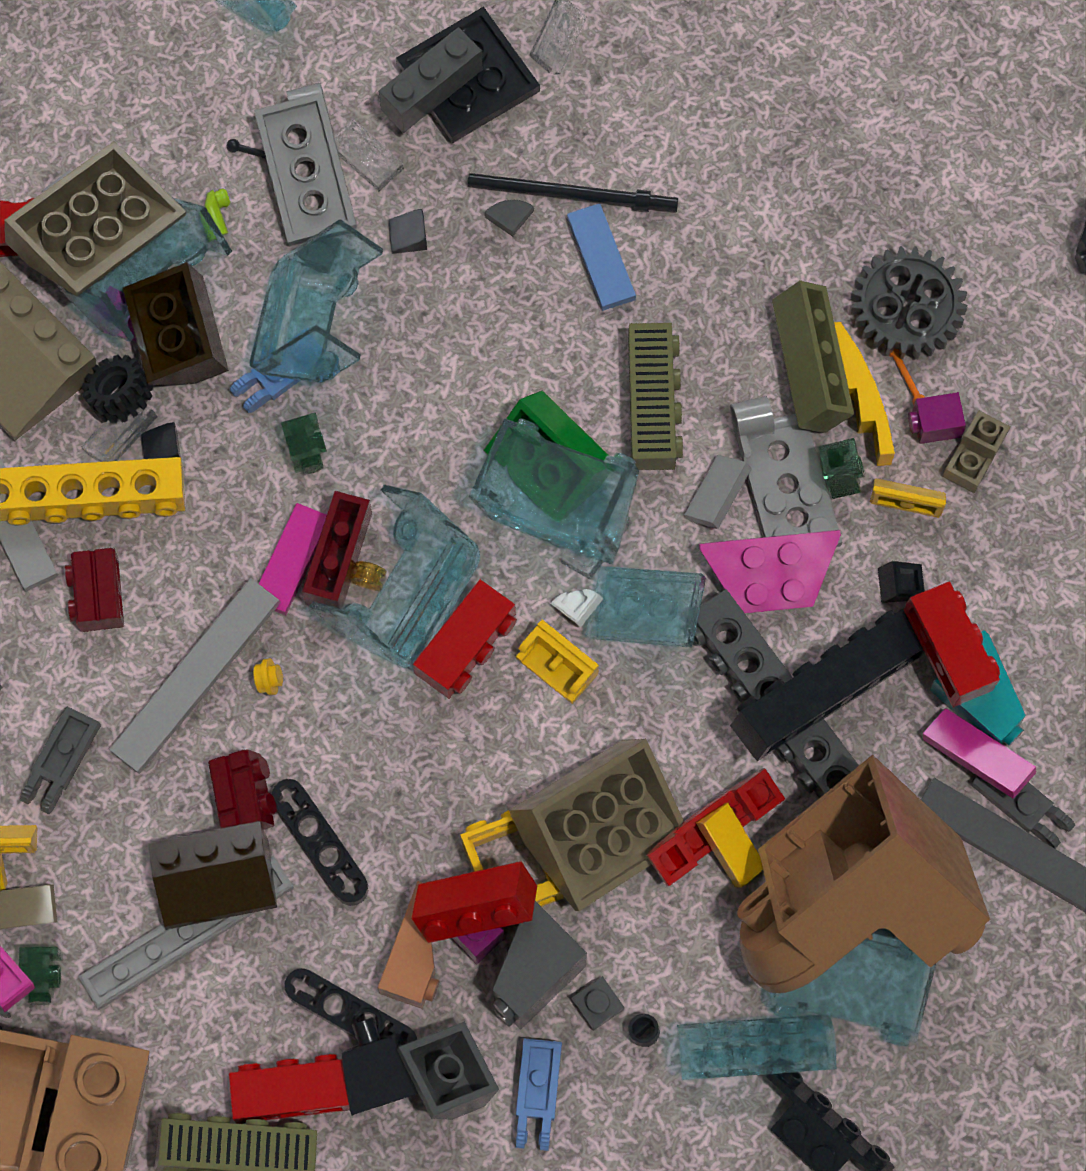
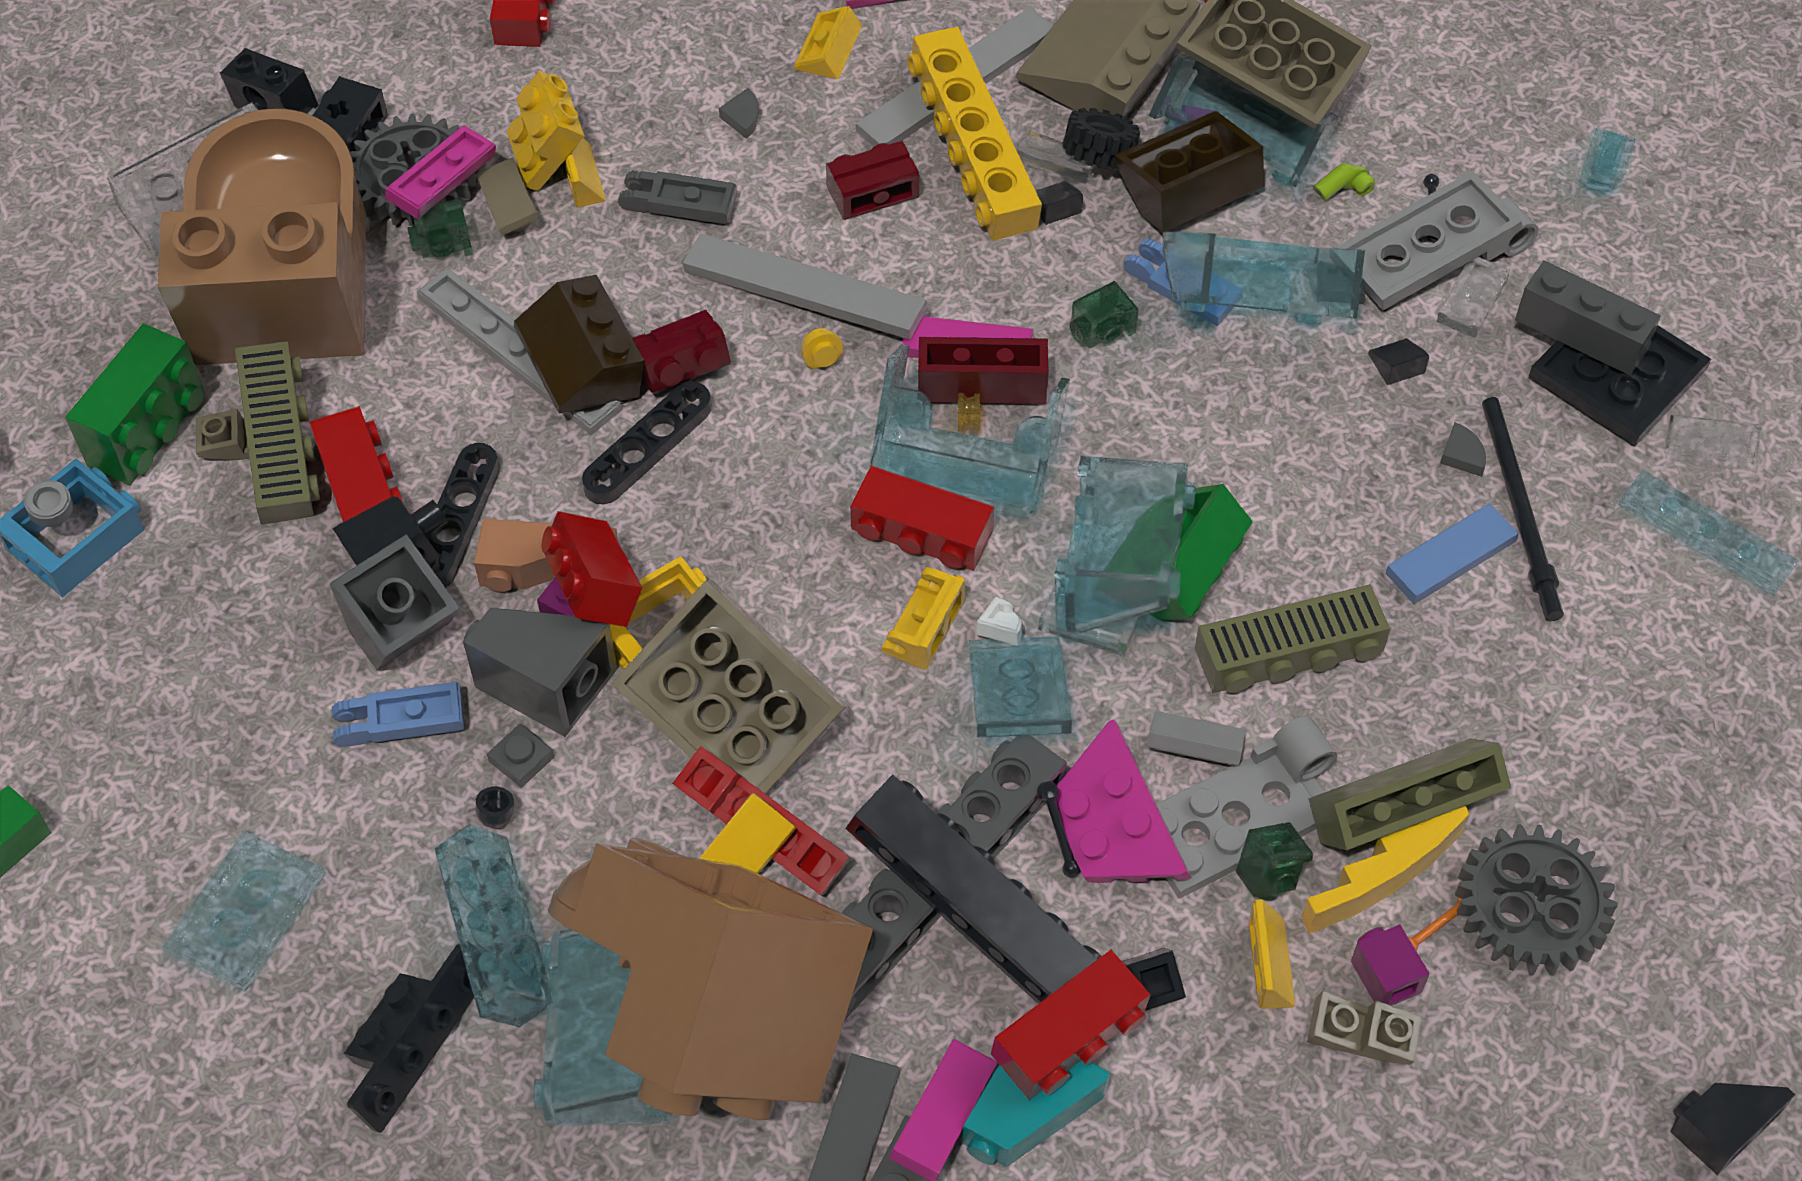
camera: 75 degrees right, 15 degrees down
none -> black hinge [1037,781,1081,878]
none -> clear light blue tile [1618,470,1799,596]

